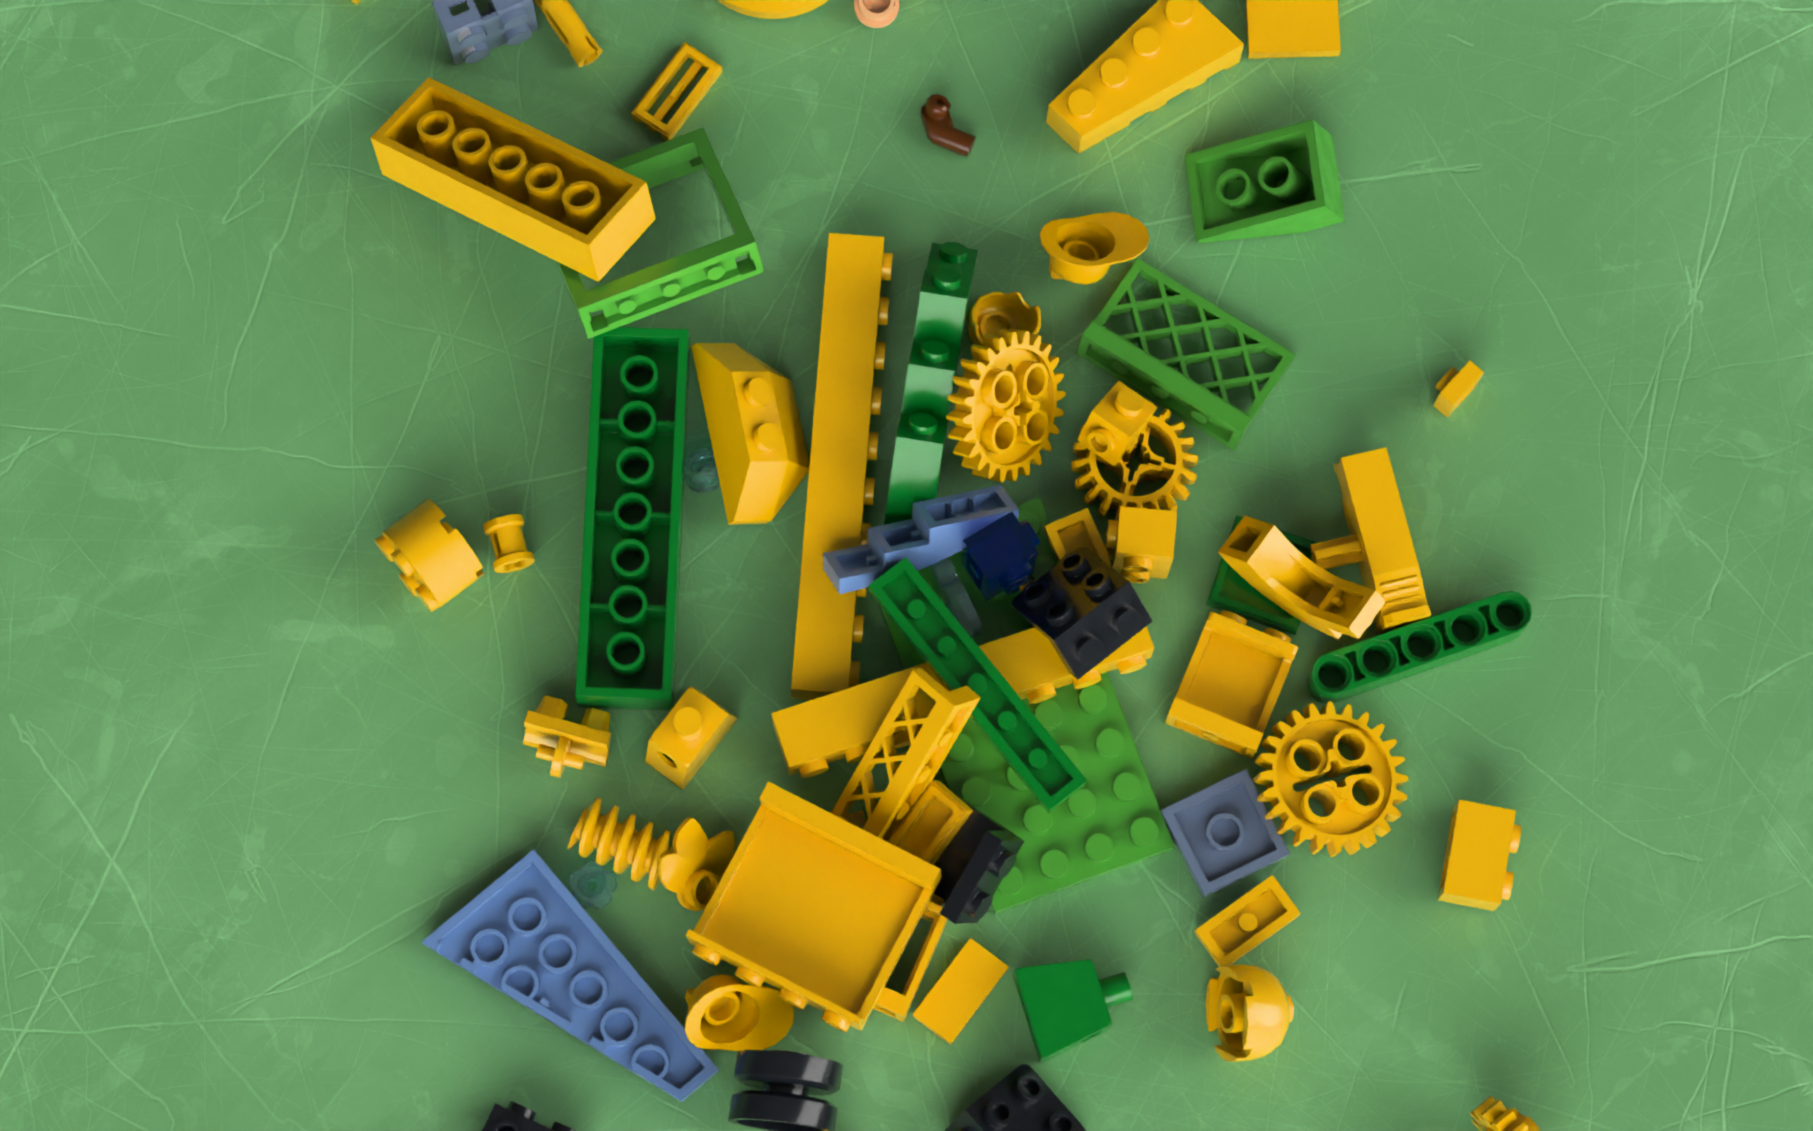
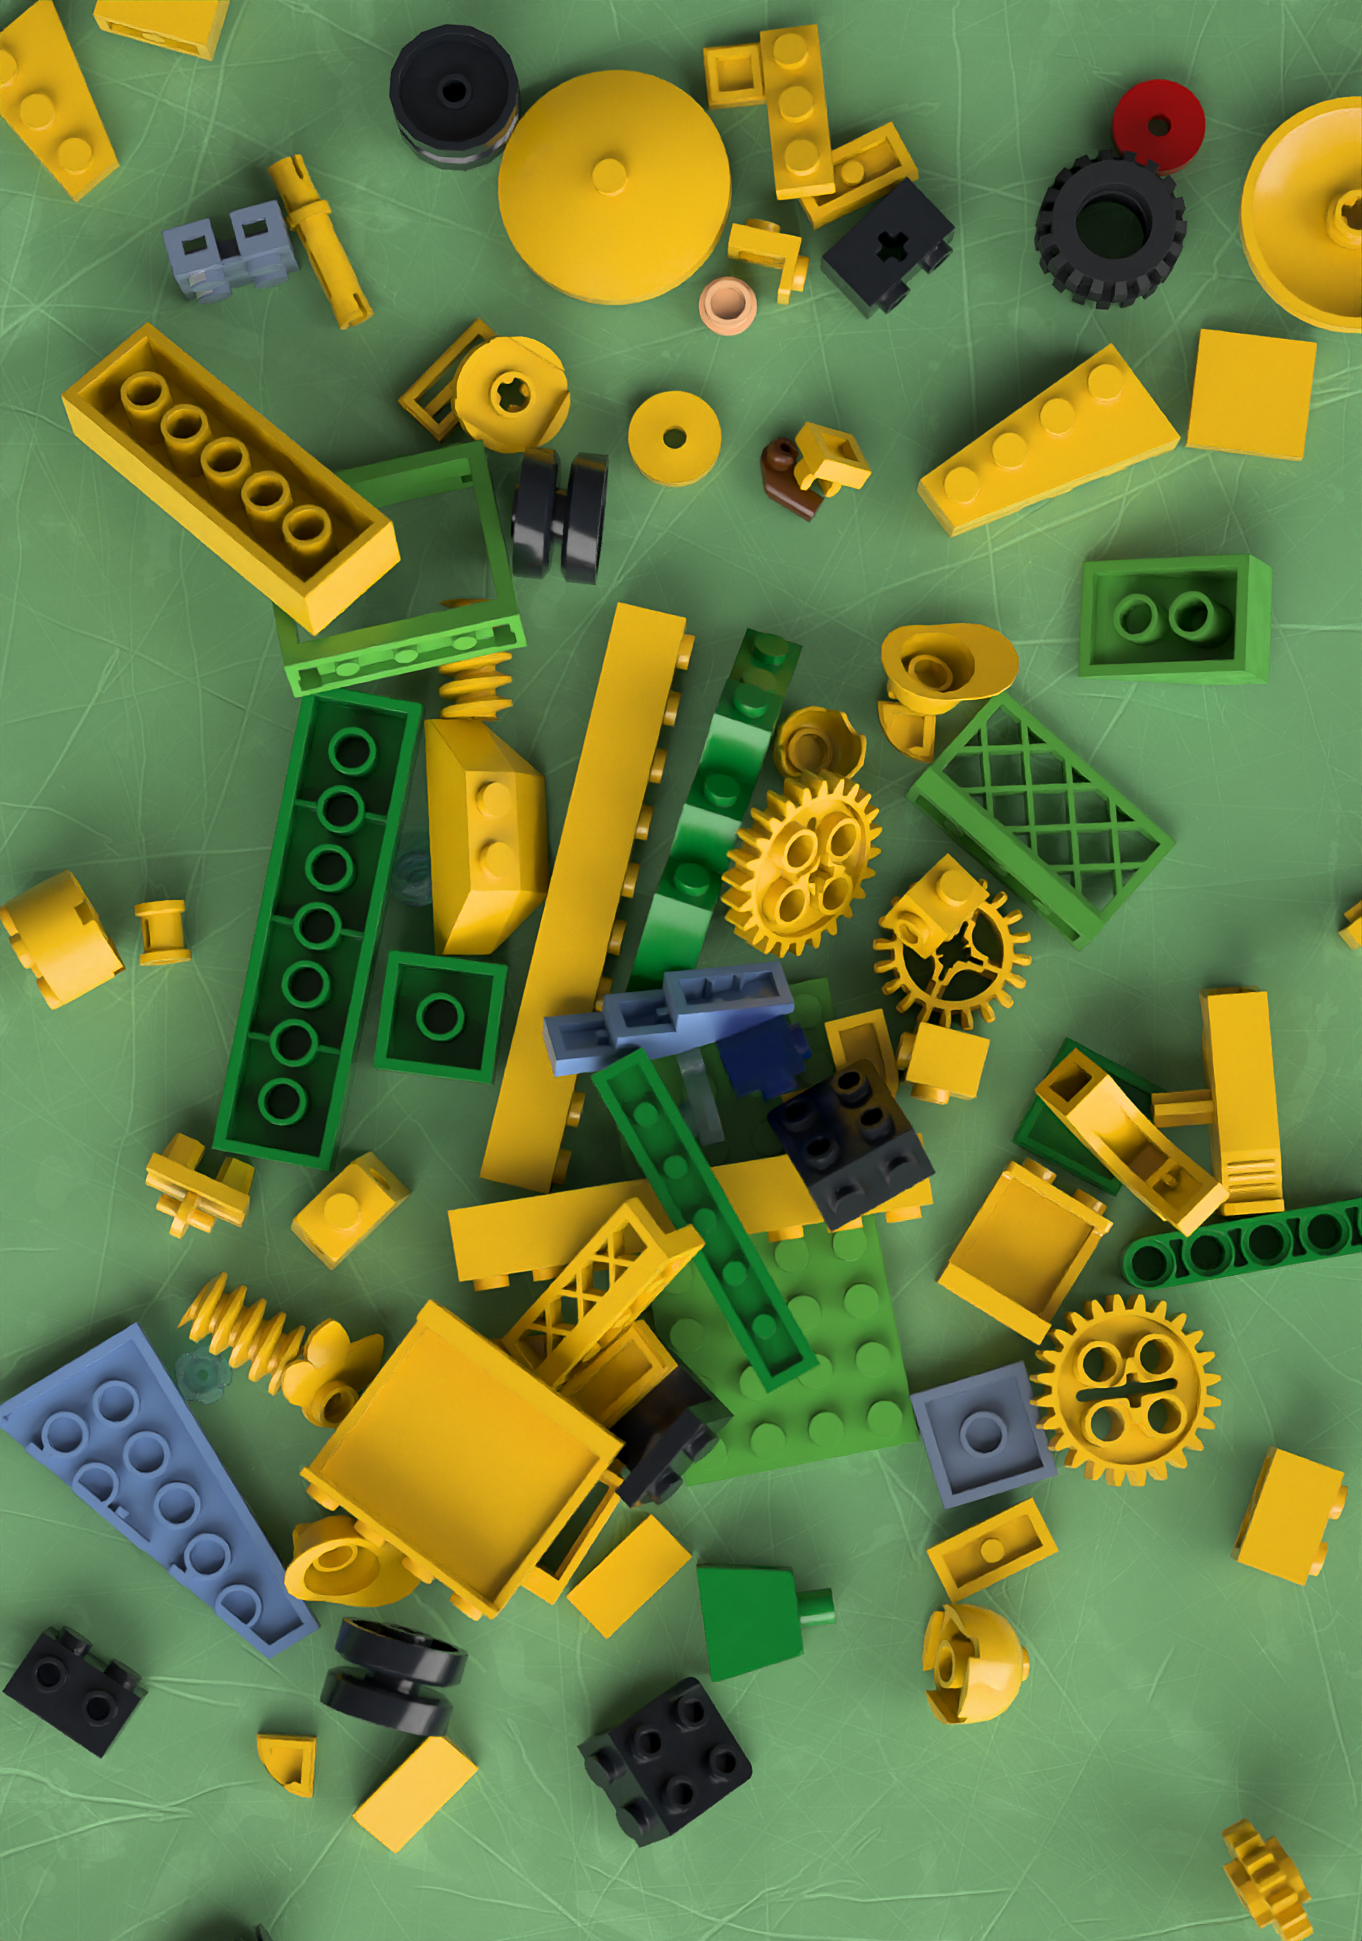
camera: 15 degrees right, 10 degrees up
none -> green brick [373,950,510,1086]
none -> yellow piece [438,599,513,723]
none -> yellow plate [451,335,570,454]
none -> black wheel [511,447,609,585]
none -> yellow piece [628,391,722,487]
none -> yellow tile [794,421,872,498]
none -> yellow tile [877,701,936,764]

